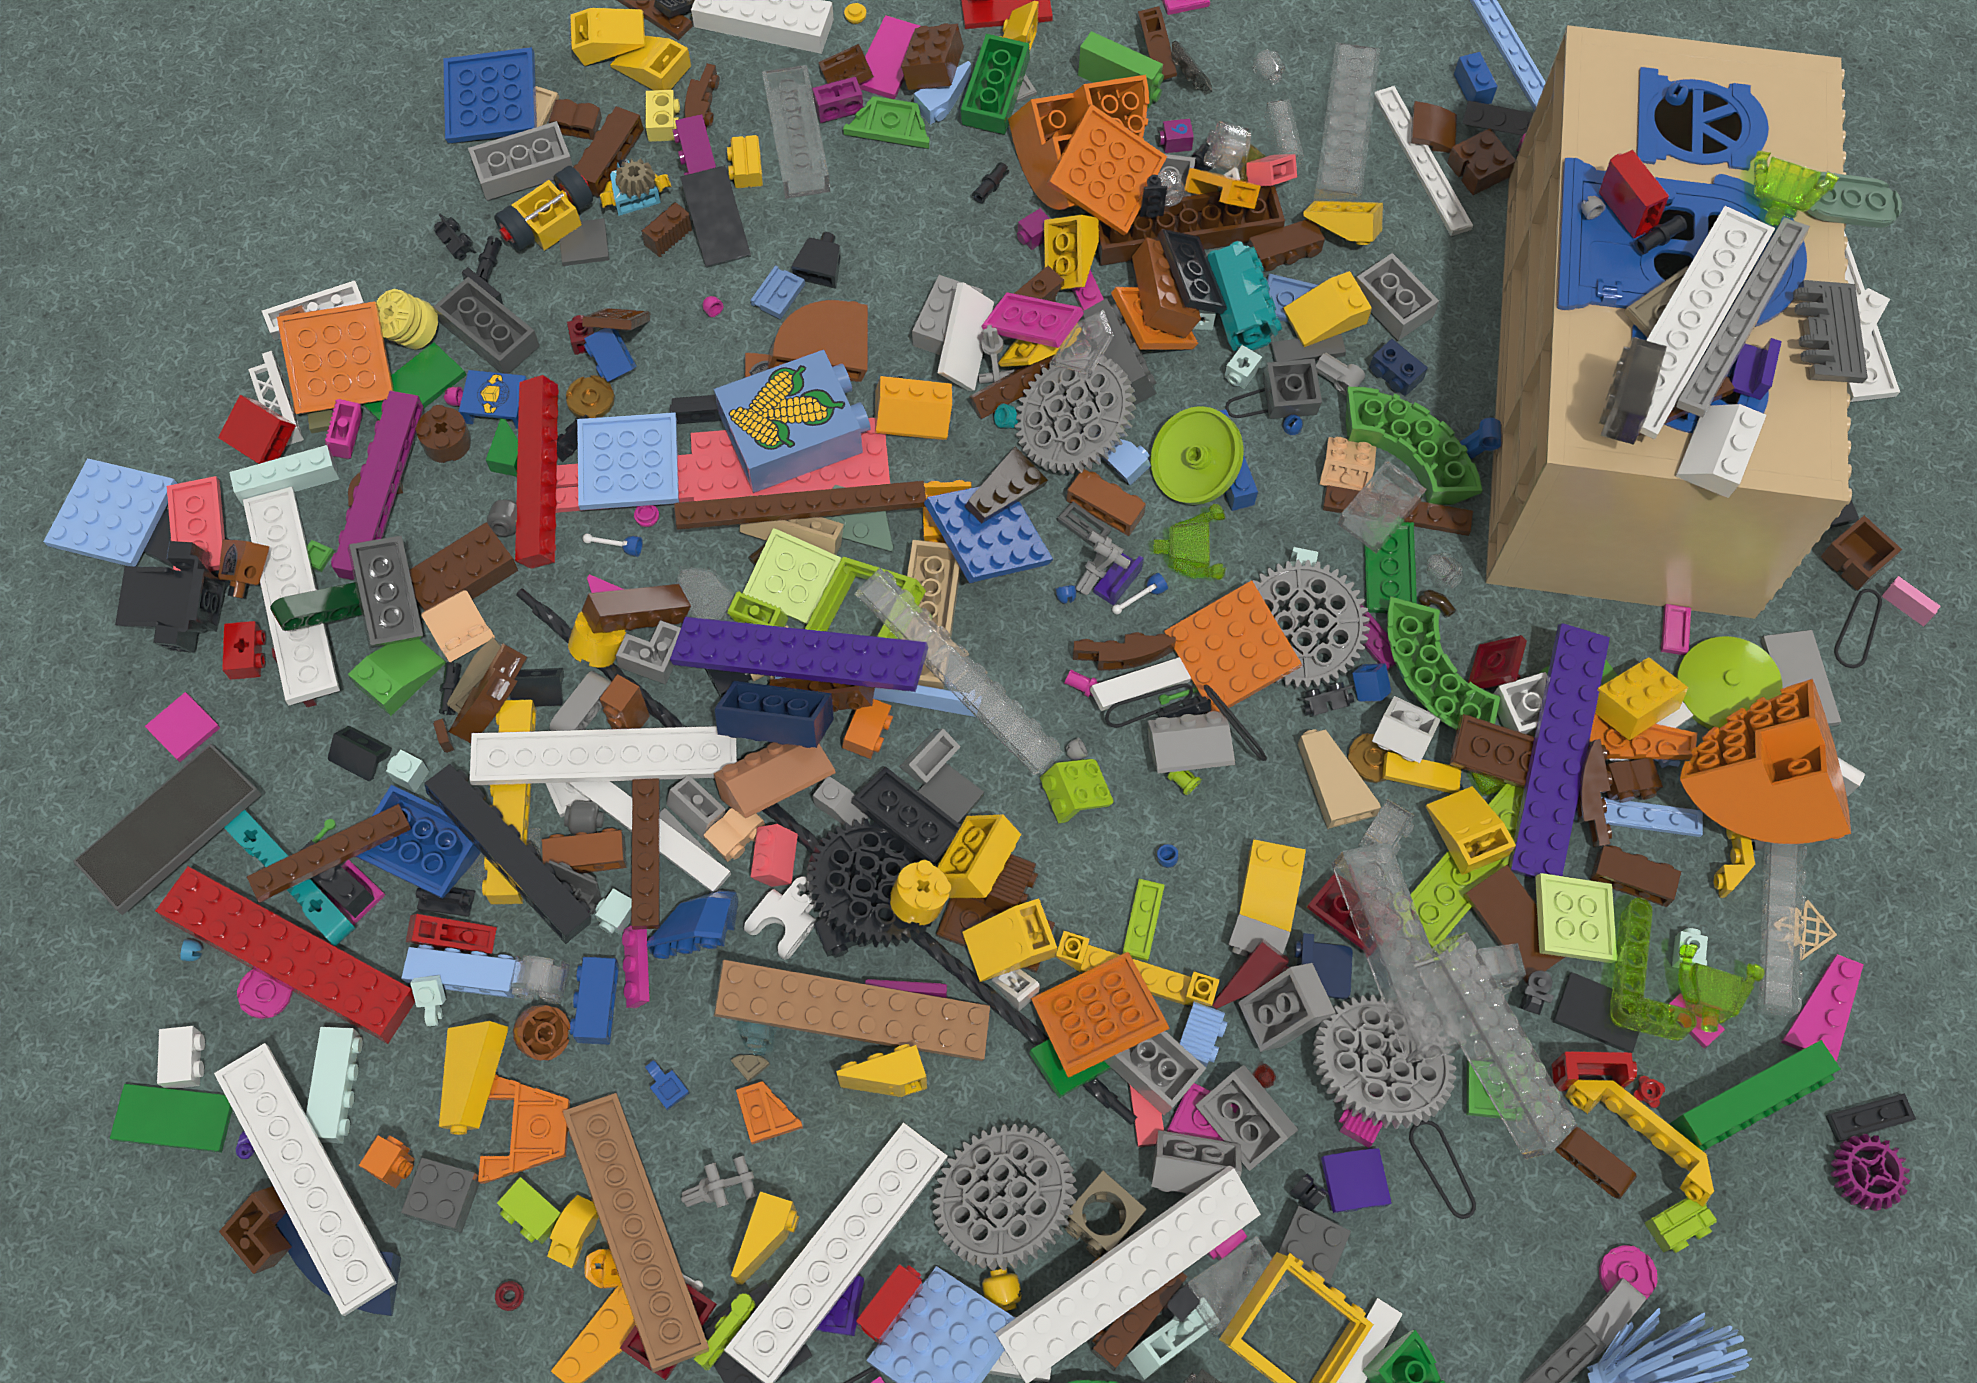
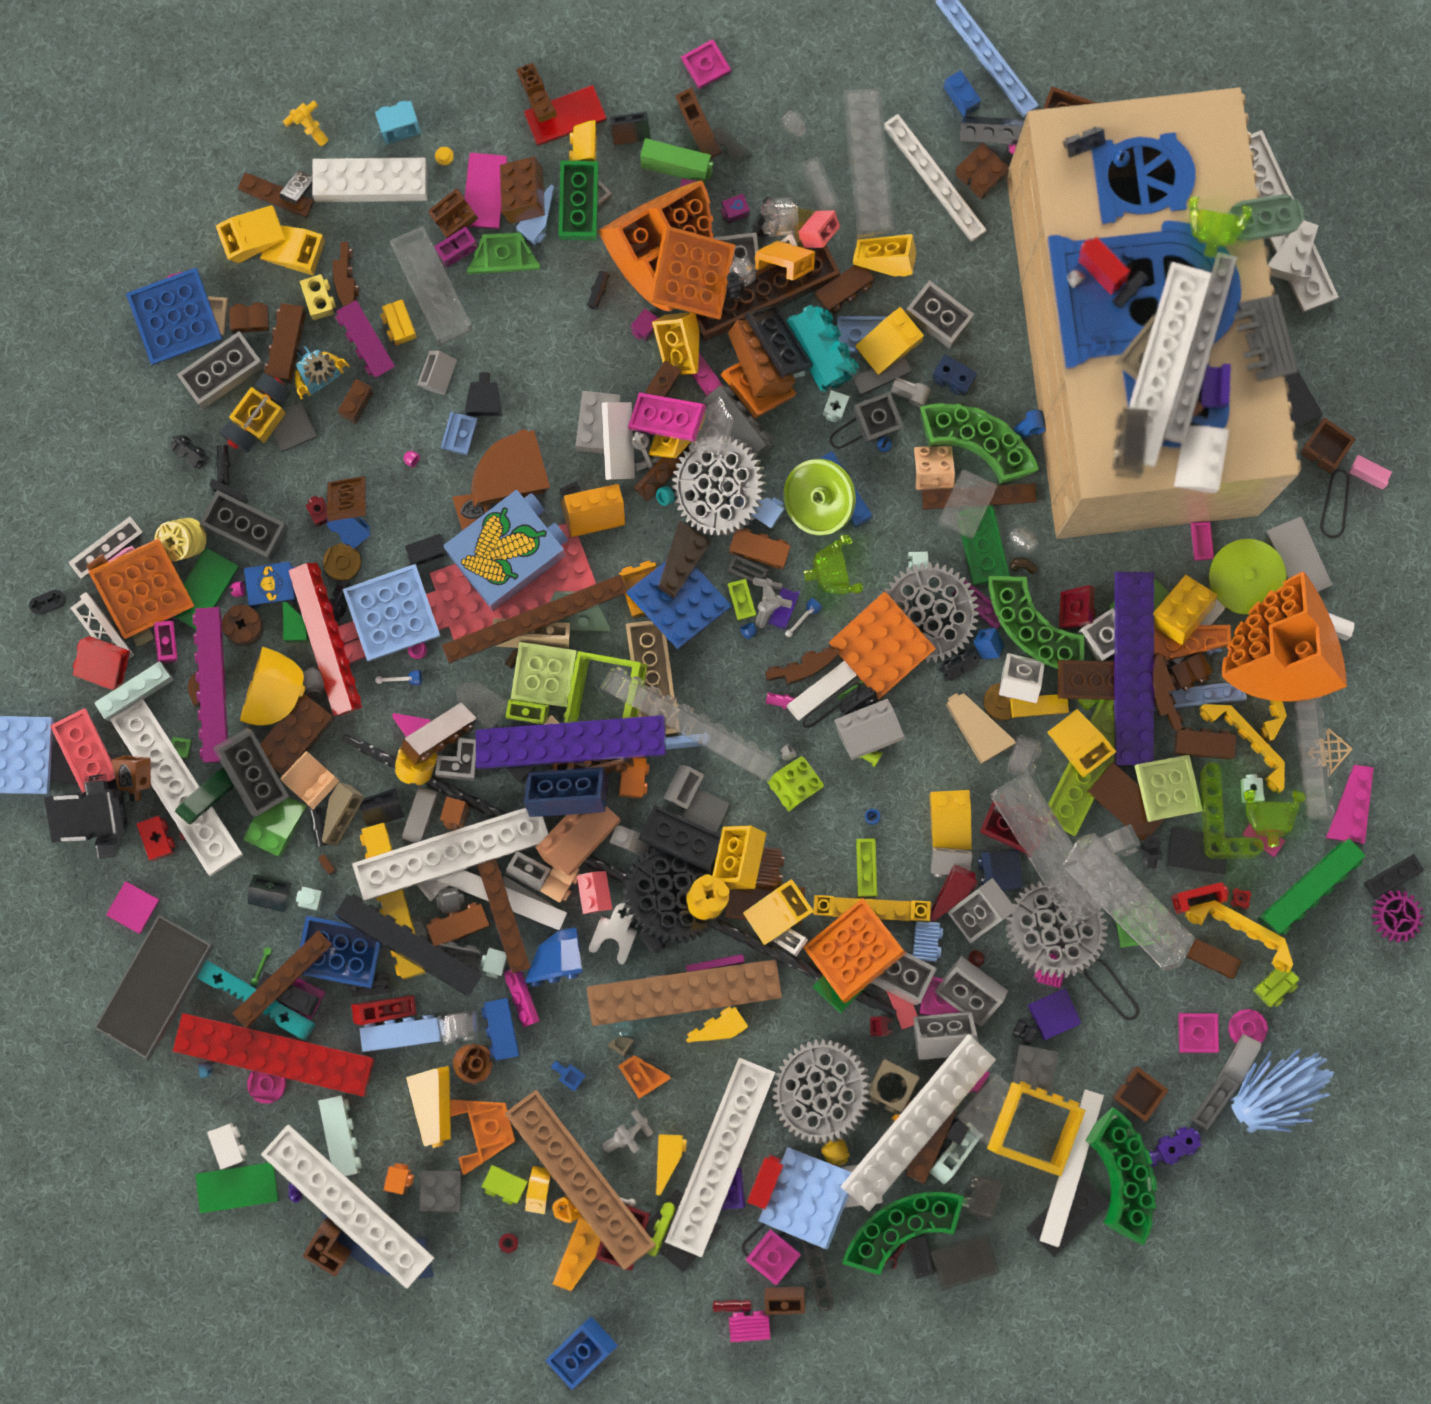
camera: 15 degrees left, 15 degrees up
light aqua plate [410,975,446,1026] -> none
reddish brown slope [448,643,527,743] -> none
black tile [680,165,751,268] -> none
black piece [1204,685,1267,761] -> none
reddish brown slope [1411,101,1457,153] -> none
none -> black beam [29,590,66,615]
none -> yellow brick [239,647,305,725]
none -> light grey brick [417,351,457,395]
none -> black panel [610,112,651,145]
none -> lime plate [727,579,756,621]
none -> dark red tile [870,1016,892,1037]
none -> black hinge [1062,126,1106,158]
none -> reddish brown piece [1111,1066,1169,1122]
none -> dark pink tile [1178,1013,1219,1053]
none -> yellow slope [1198,704,1285,793]

